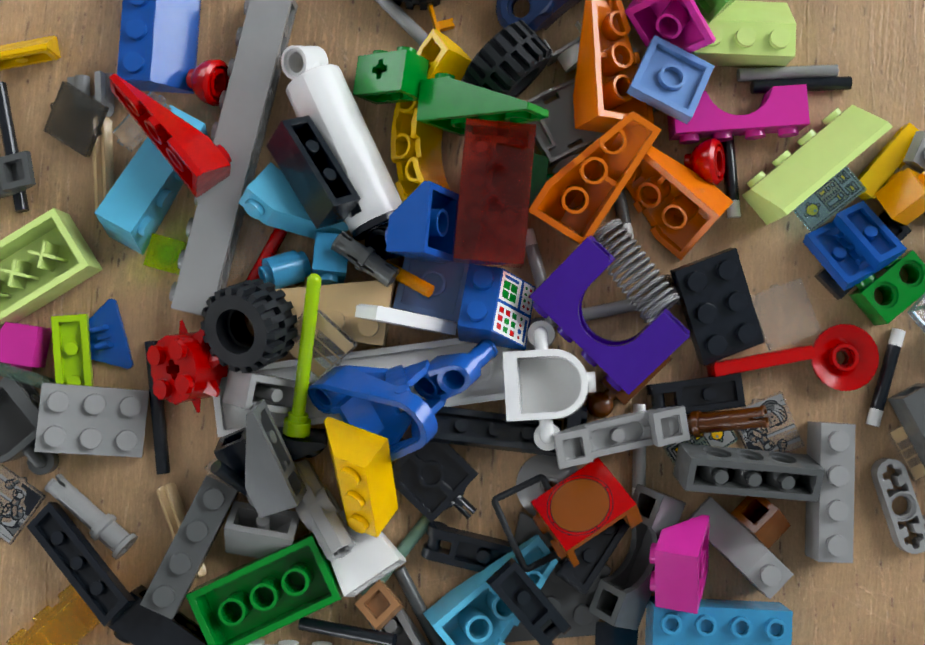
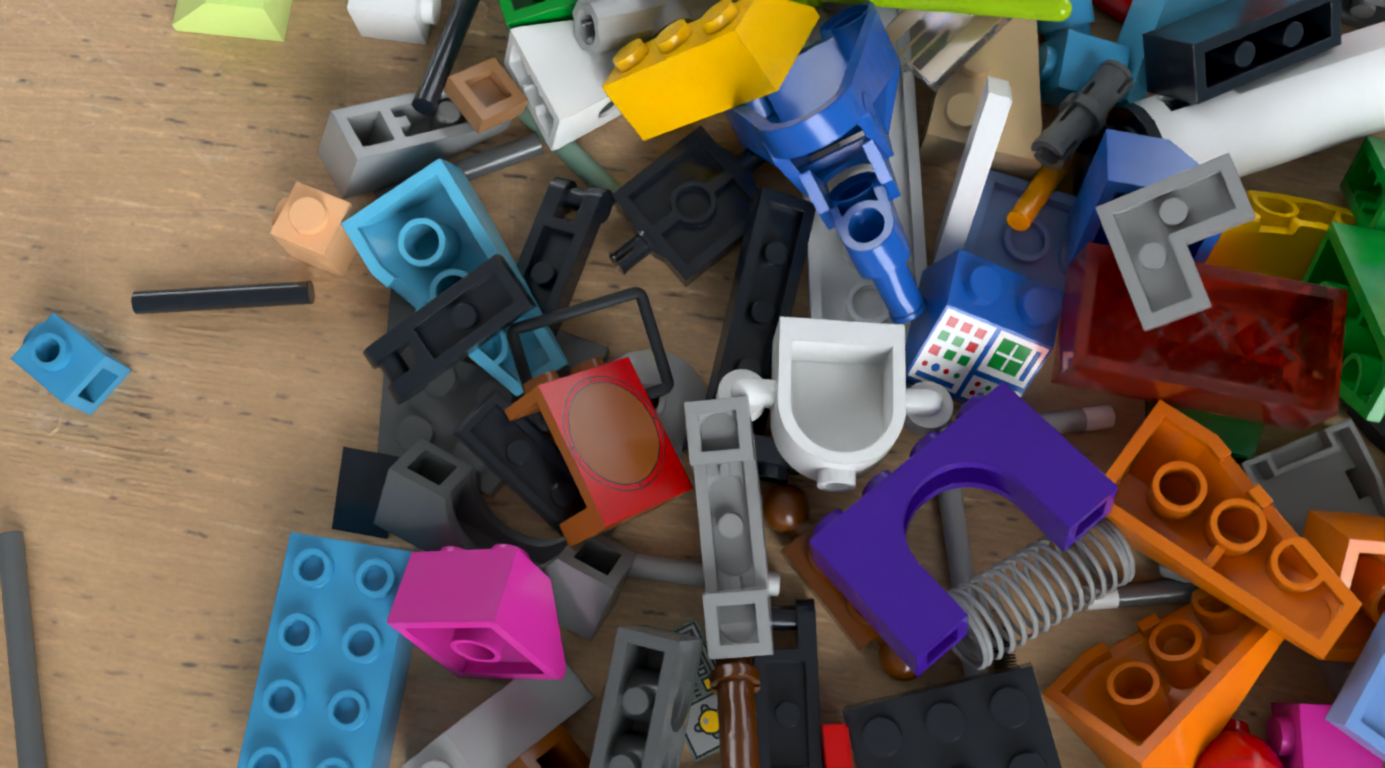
camera: 95 degrees right, 10 degrees down
none -> light grey plate [1095,153,1255,331]

